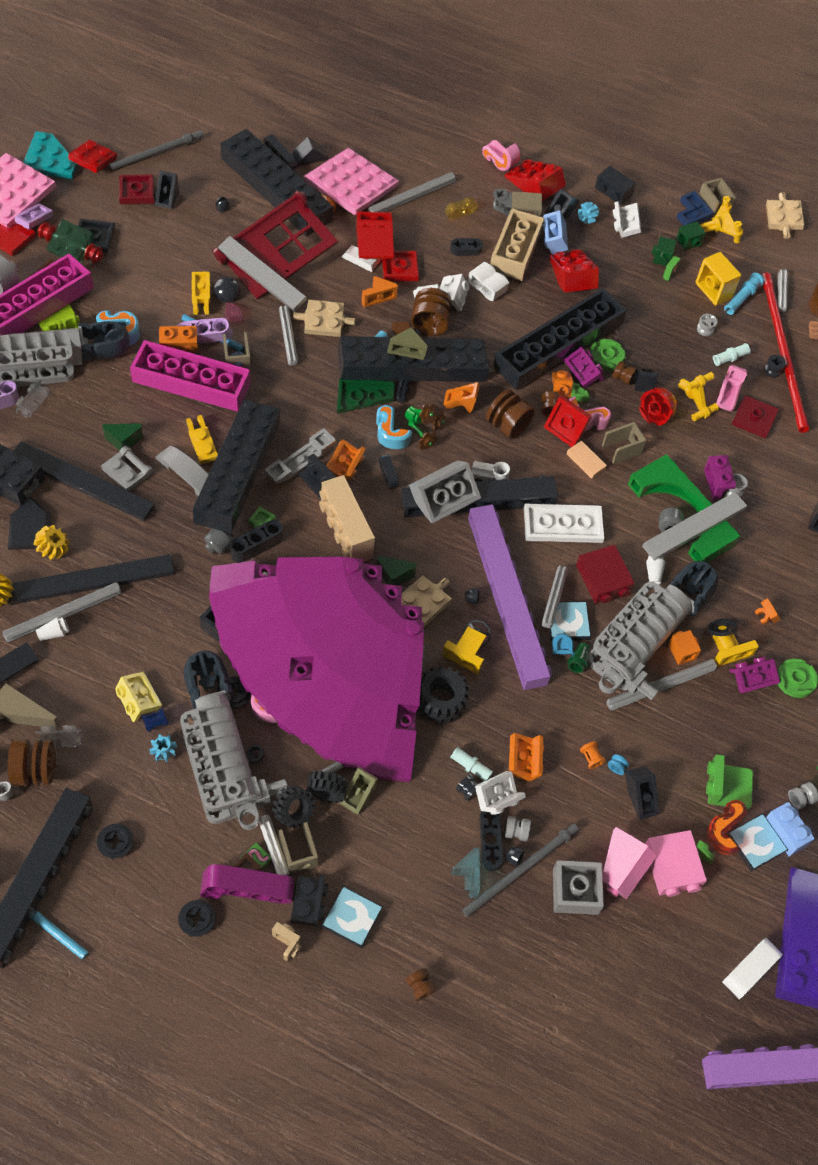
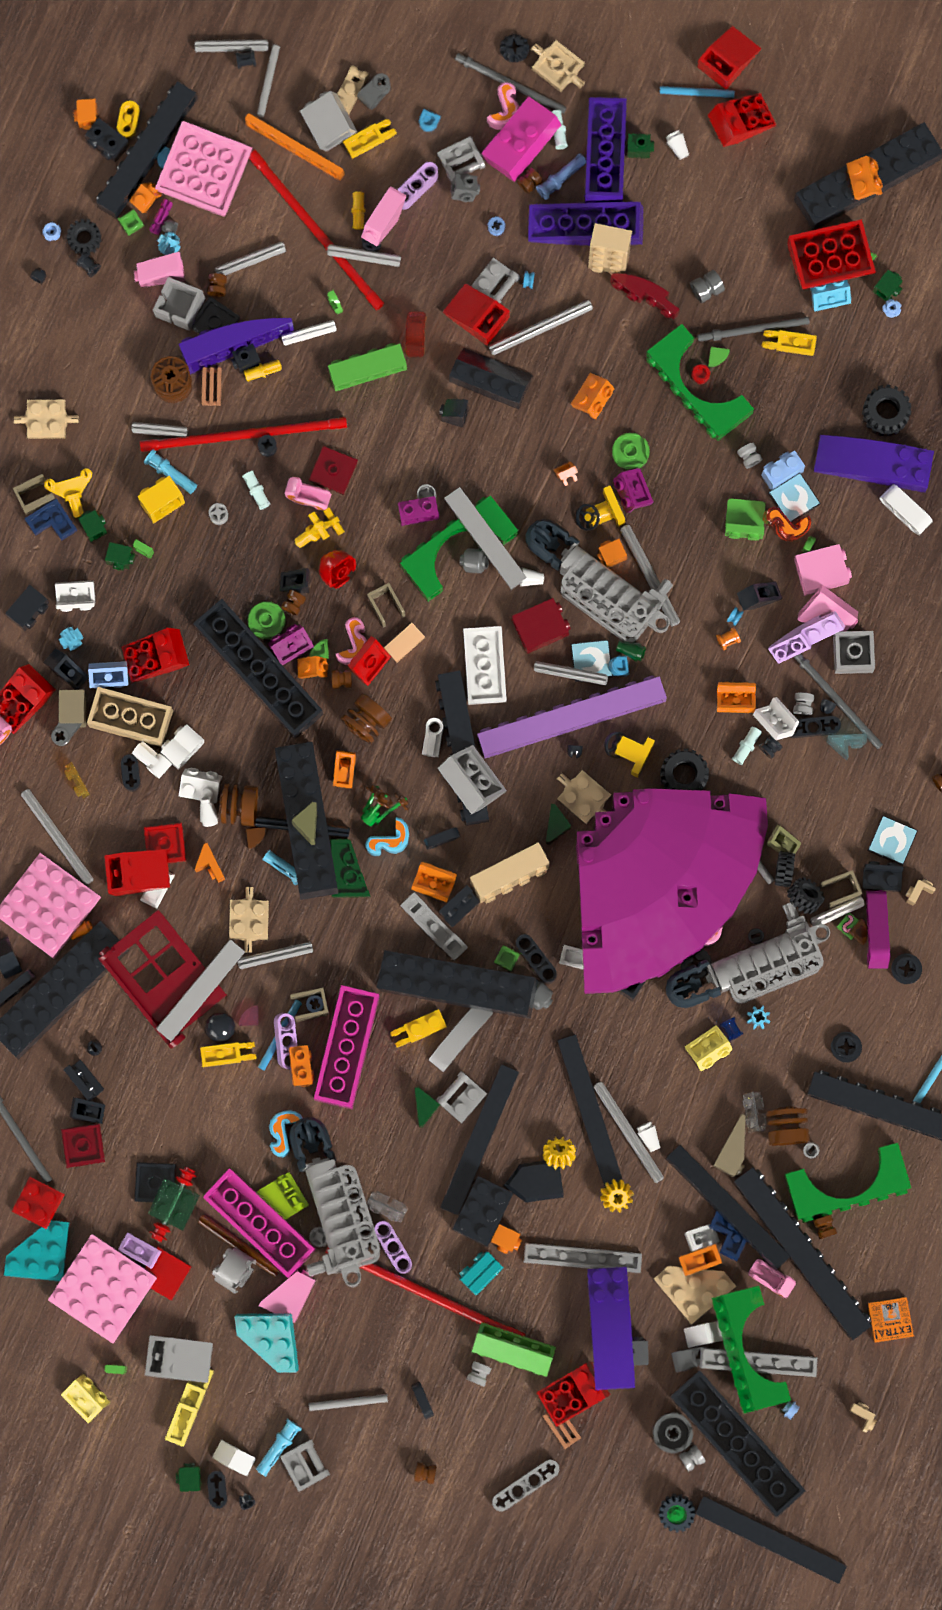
camera: 85 degrees left, 20 degrees up
none -> black bracket [63,1060,104,1101]
none -> white piece [132,741,172,778]
none -> lavender slope [768,611,845,664]

